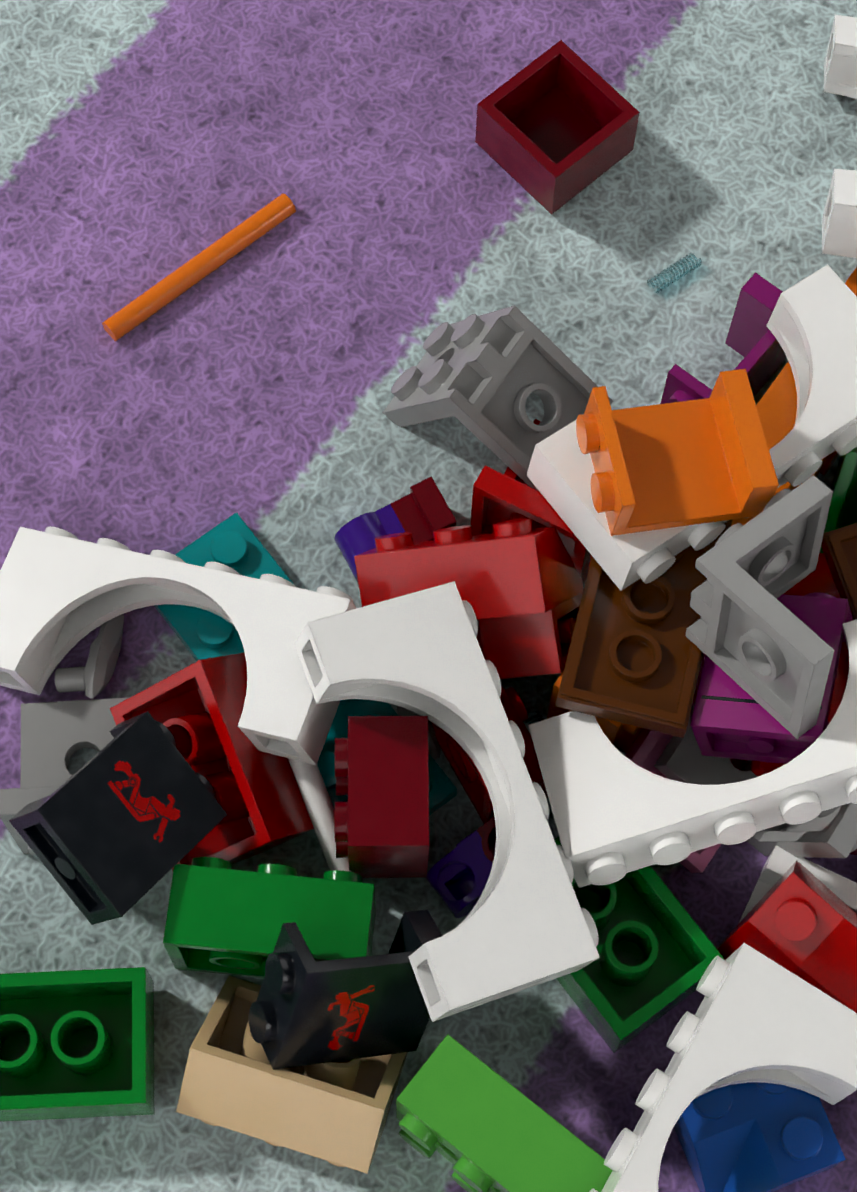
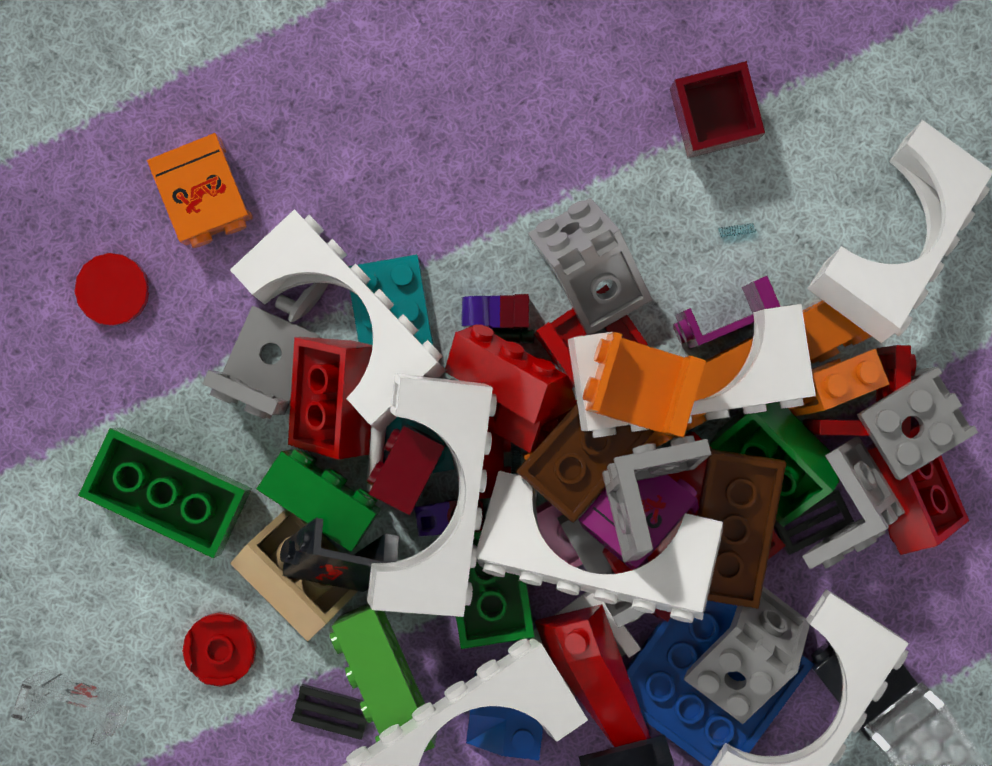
camera: 25 degrees right, 20 degrees up
black panel [9,711,228,925] -> none
orange bar [102,193,296,342] -> none

